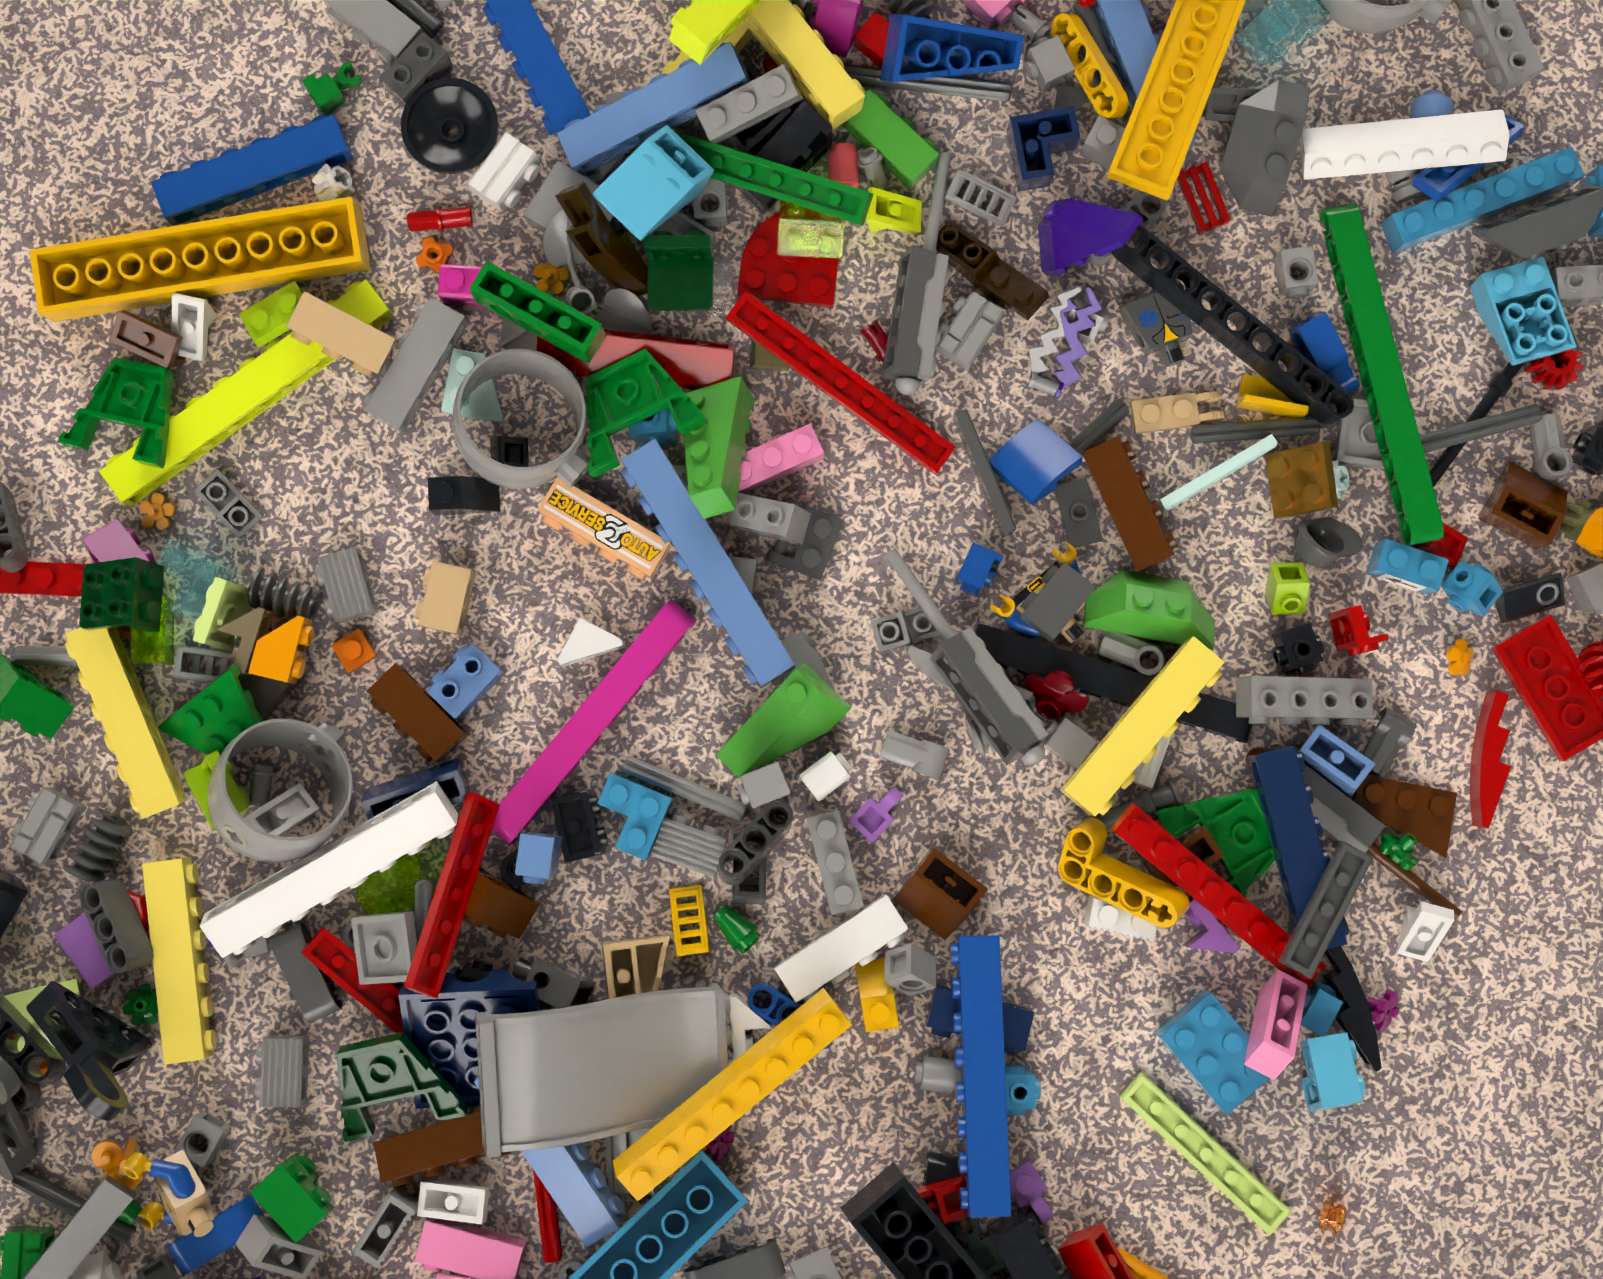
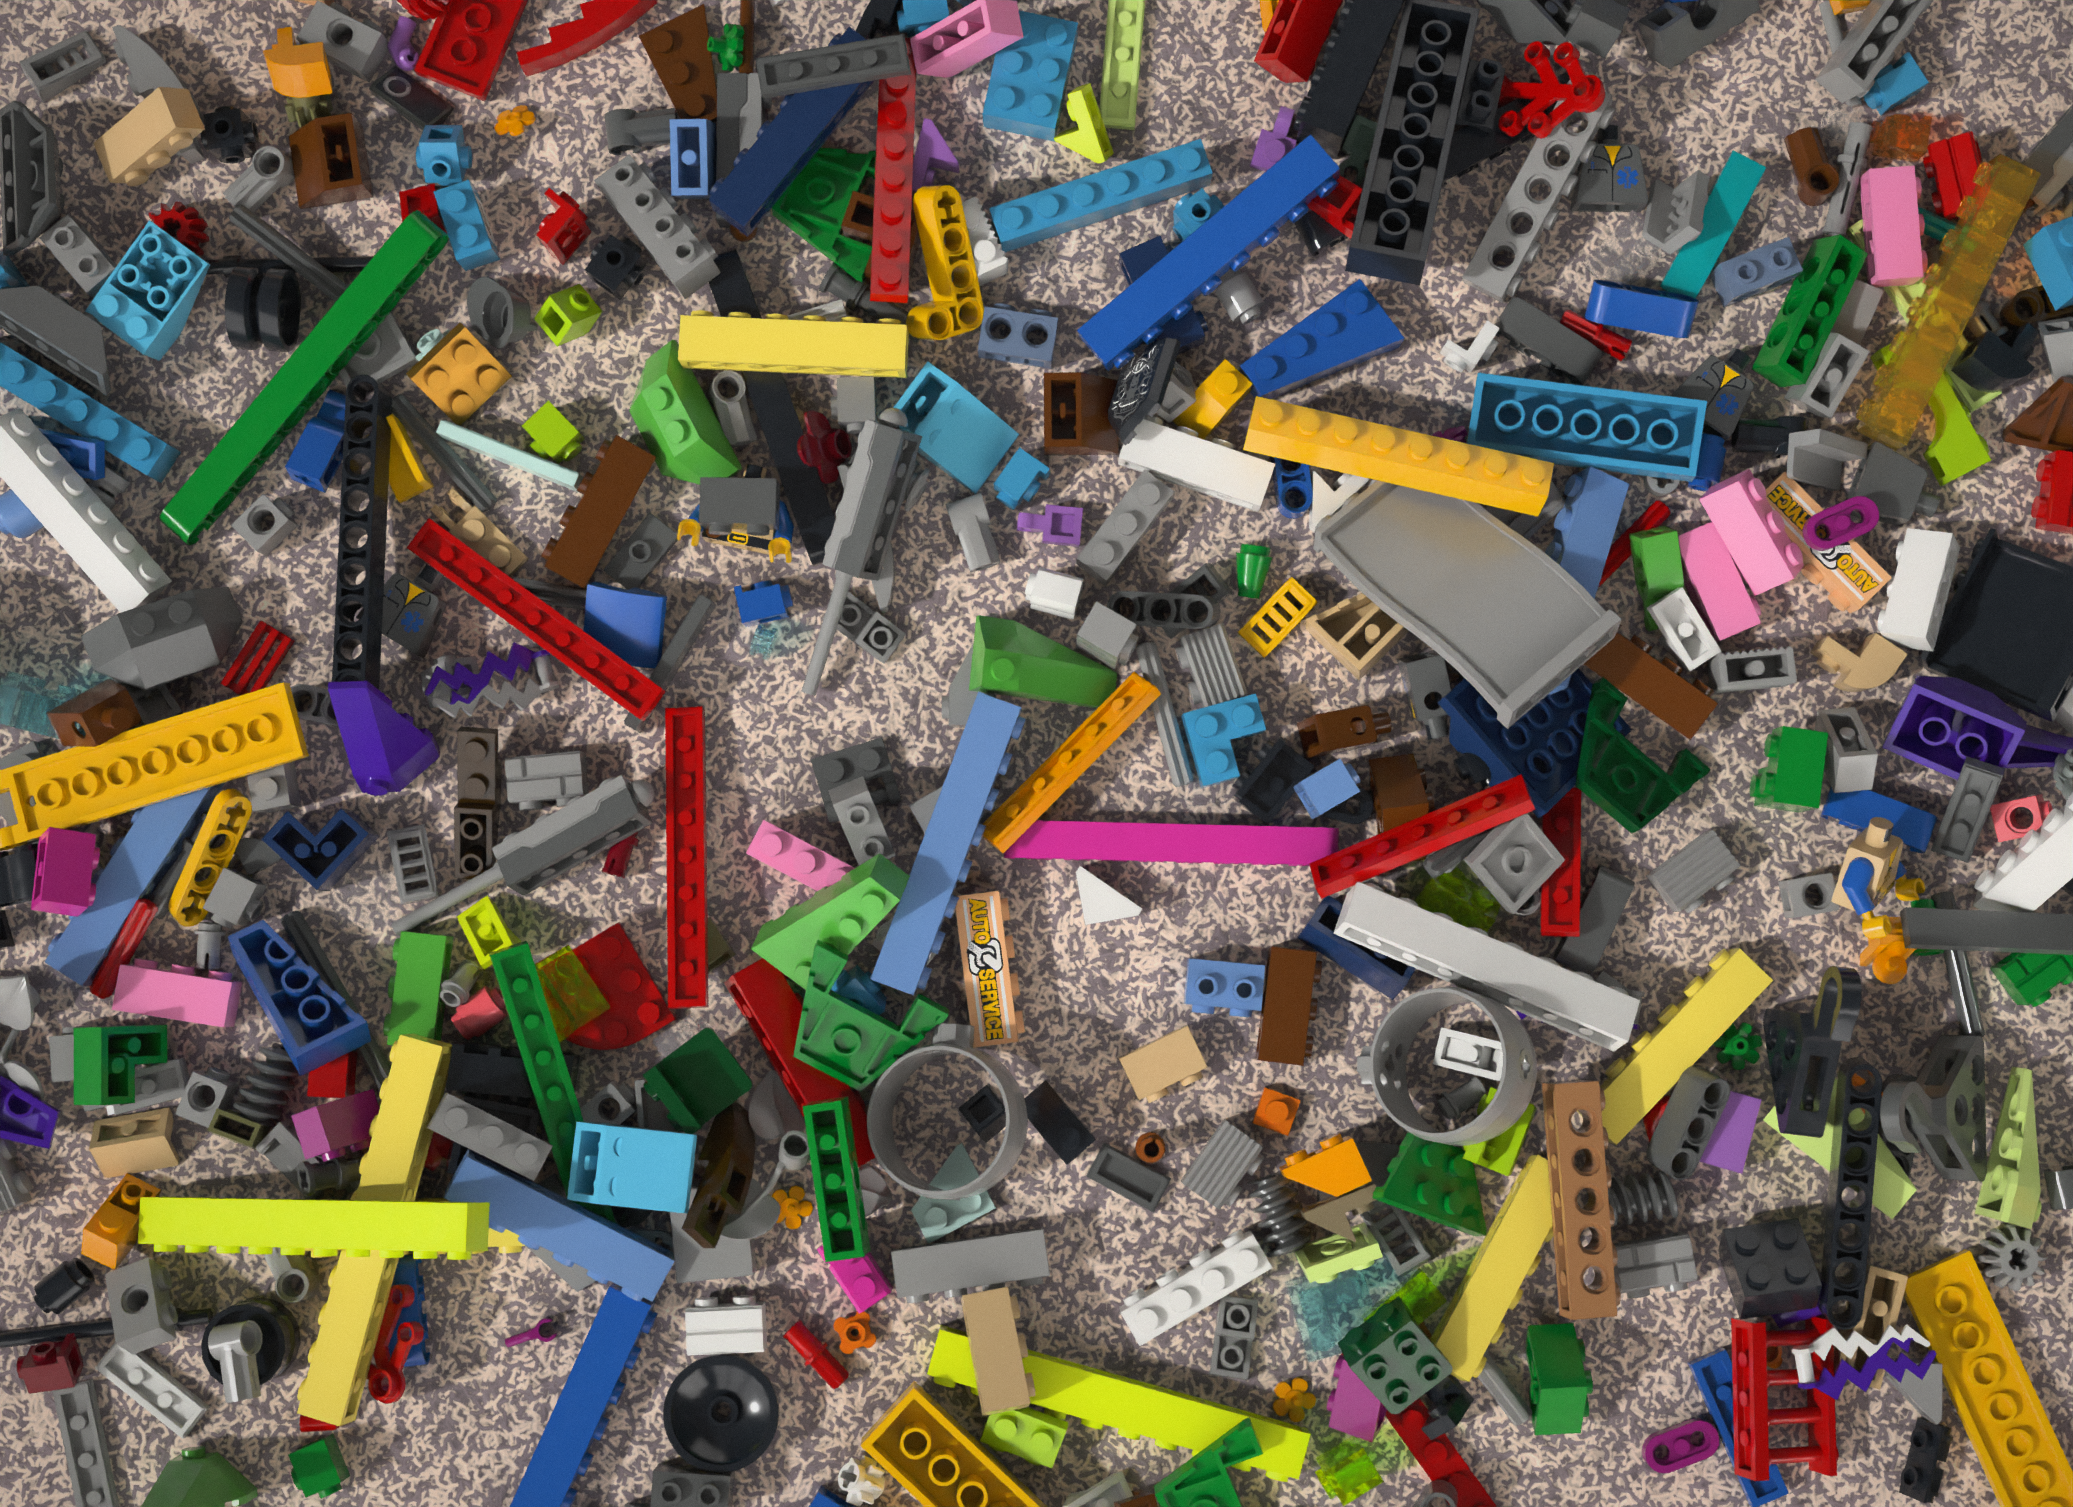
camera: 125 degrees left, 0 degrees up
none -> reddish brown torso [46,679,142,747]
none -> black wheel [225,266,301,352]
none -> medium lavender arm [387,16,419,71]
none -> red plate [407,518,666,722]
none -> magenta hand [505,1317,558,1348]
none -> lime brick [522,400,585,464]
none -> clear light blue bush [749,623,778,661]
none -> medium azure slope [893,361,1019,494]
none -> sand blue brick [978,303,1058,369]
none -> light orange tile [982,672,1161,854]
none -> dark azure brick [989,139,1213,252]
none -> dark azure brick [994,447,1050,510]
none -> neon yellow slope [1054,83,1114,164]
none -> dark grey tile [1086,1142,1171,1213]
none -> black tile [1108,337,1181,445]
none -> white brick [1119,1229,1272,1346]
none -> dark orange pin [1135,1132,1165,1163]
none -> blue wedge [1238,279,1405,399]
none -> reddish brown torso [1297,705,1392,759]
none -> clear neon green brick [1315,1436,1384,1506]
none -> black bracket [1421,1374,1474,1440]
none -> white bracket [1440,320,1500,373]
none -> medium nougat brick [1542,1080,1621,1320]
none -> bright green piece [1629,526,1684,631]

